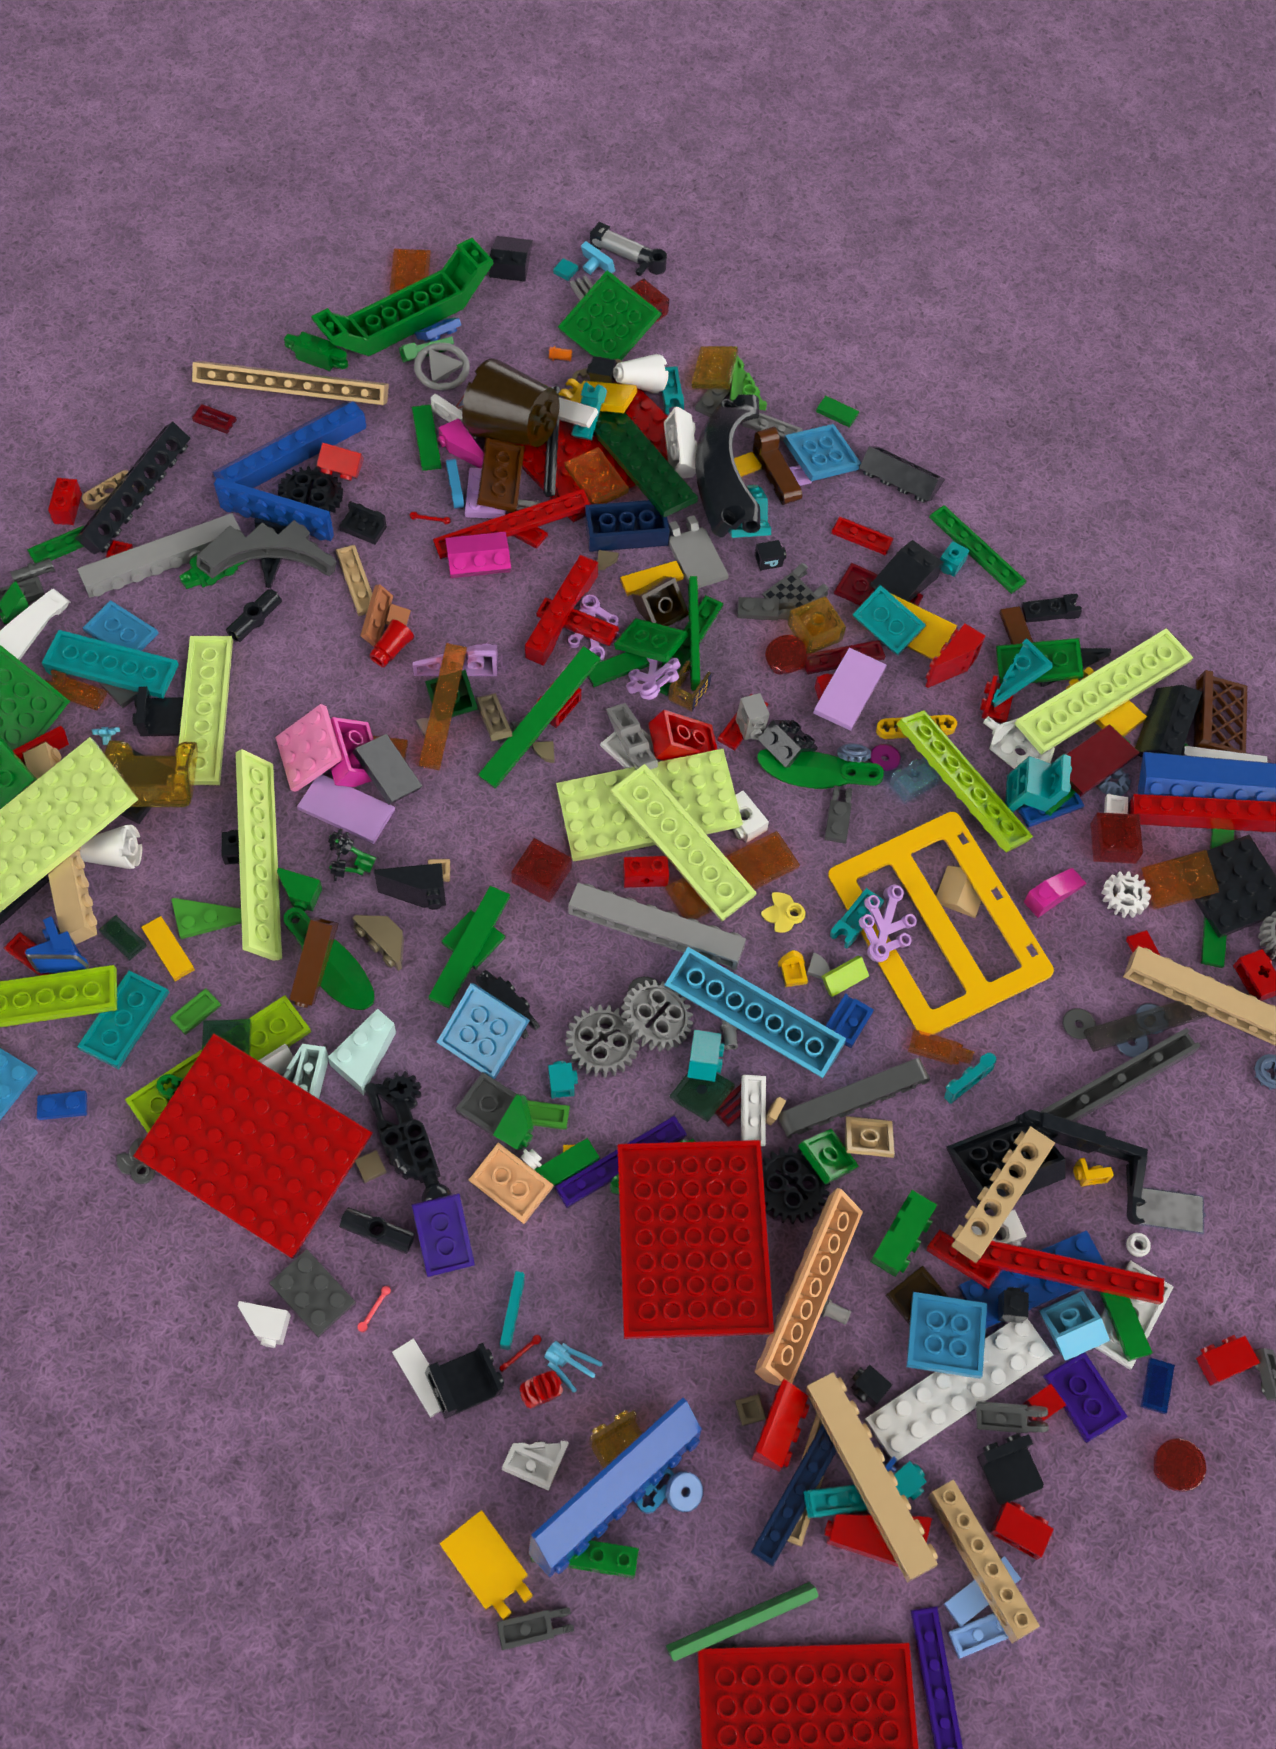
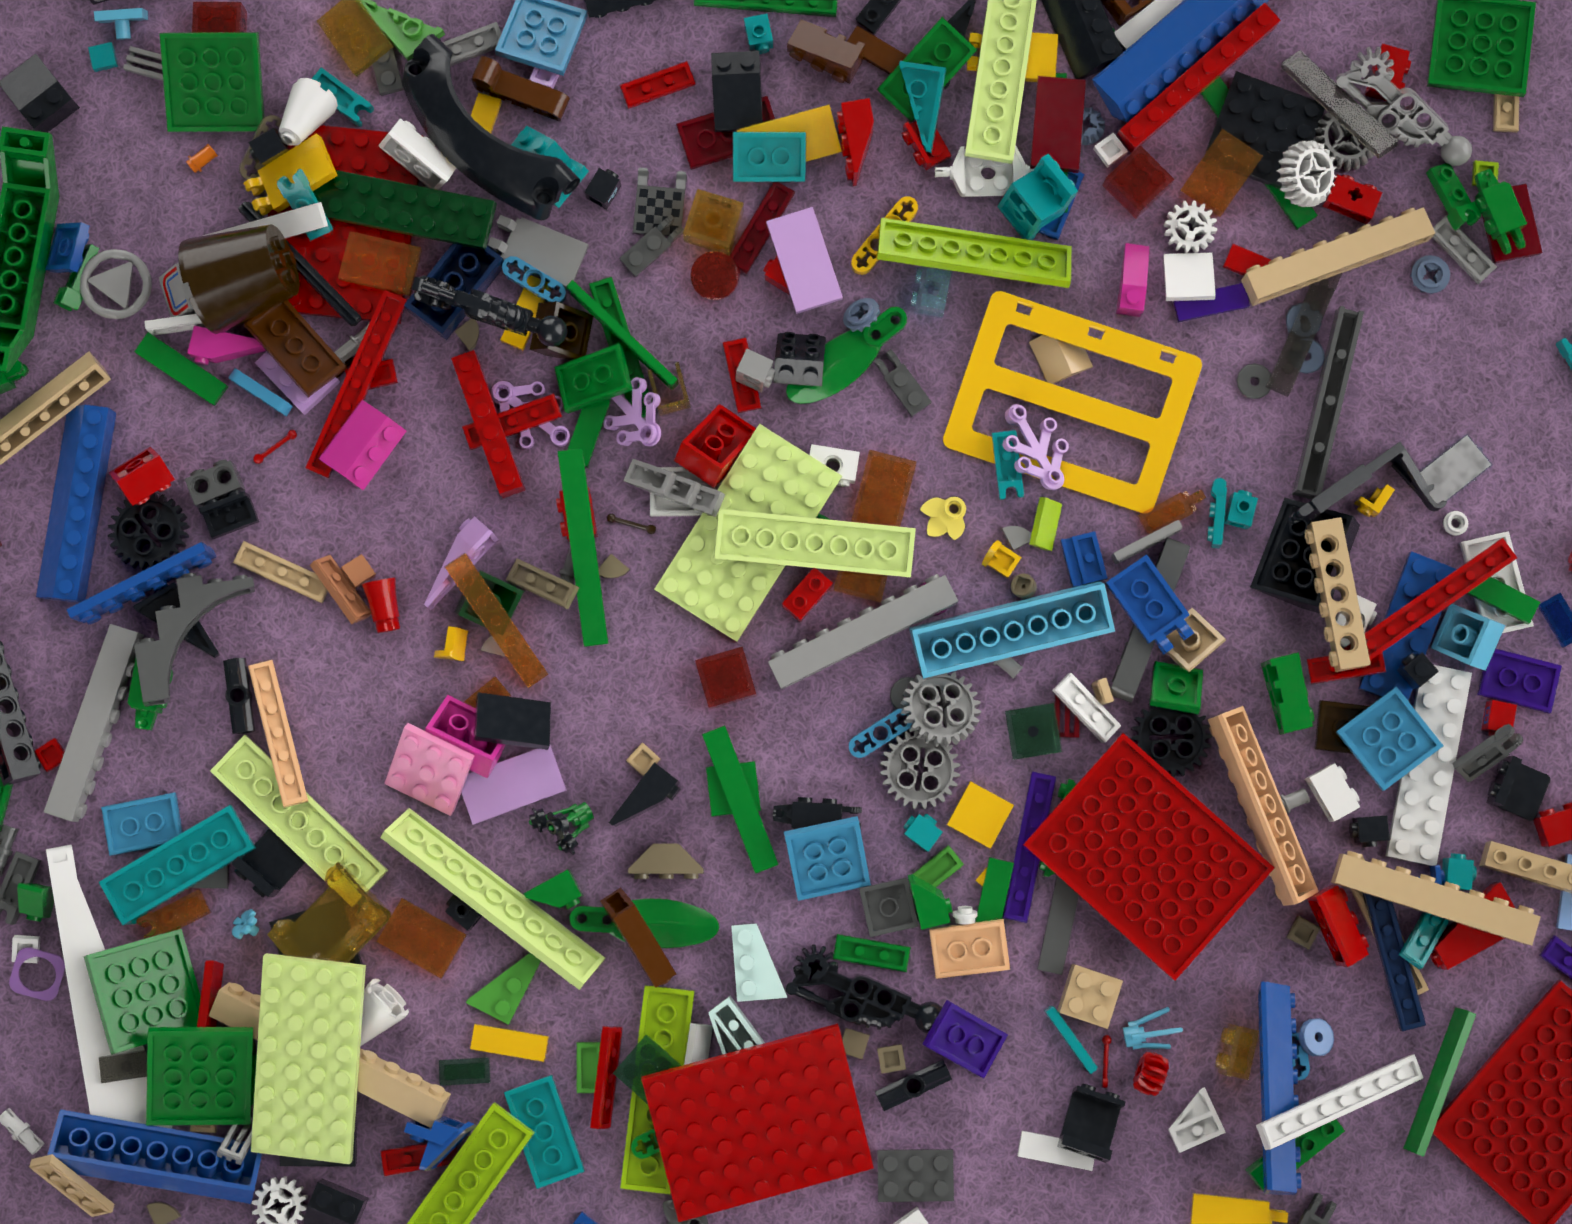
camera: 40 degrees left, 20 degrees up
coral hinge [358,1286,391,1332] -> none
teal brick [687,1029,725,1082] -> none
magenta piece [870,744,901,771] -> none
none -> dark grey brick [185,459,246,508]
none -> light nougat tile [248,660,308,808]
none -> clear orange plate [377,898,467,979]
none -> black arm [411,276,568,347]
none -> yellow tile [434,626,468,661]
none -> dark azure beam [502,256,566,303]
none -> red tile [590,1026,622,1129]
none -> dark brown hinge [607,513,656,534]
none -> reddish brown wedge [787,19,865,84]
none -> green tile [833,934,911,972]
none -> dark azure beam [849,708,912,758]
none -> dark tan plate [877,1044,906,1074]
none -> yellow tile [947,781,1014,849]
none -> dark tan tile [1011,573,1037,599]
none -> dark grey tile [1037,876,1079,975]
none -> tan brick [1057,964,1123,1029]
none -> blue tile [1105,554,1194,655]
none -> light grey tile [1111,520,1182,565]
none -> white tile [1163,253,1215,301]
none -> dark purple tile [1173,283,1250,323]
none -> teal brick [1224,490,1258,529]
none -> white tile [1256,1054,1423,1150]
none -> white gear [1277,141,1337,207]
none -> white brick [1305,763,1360,822]

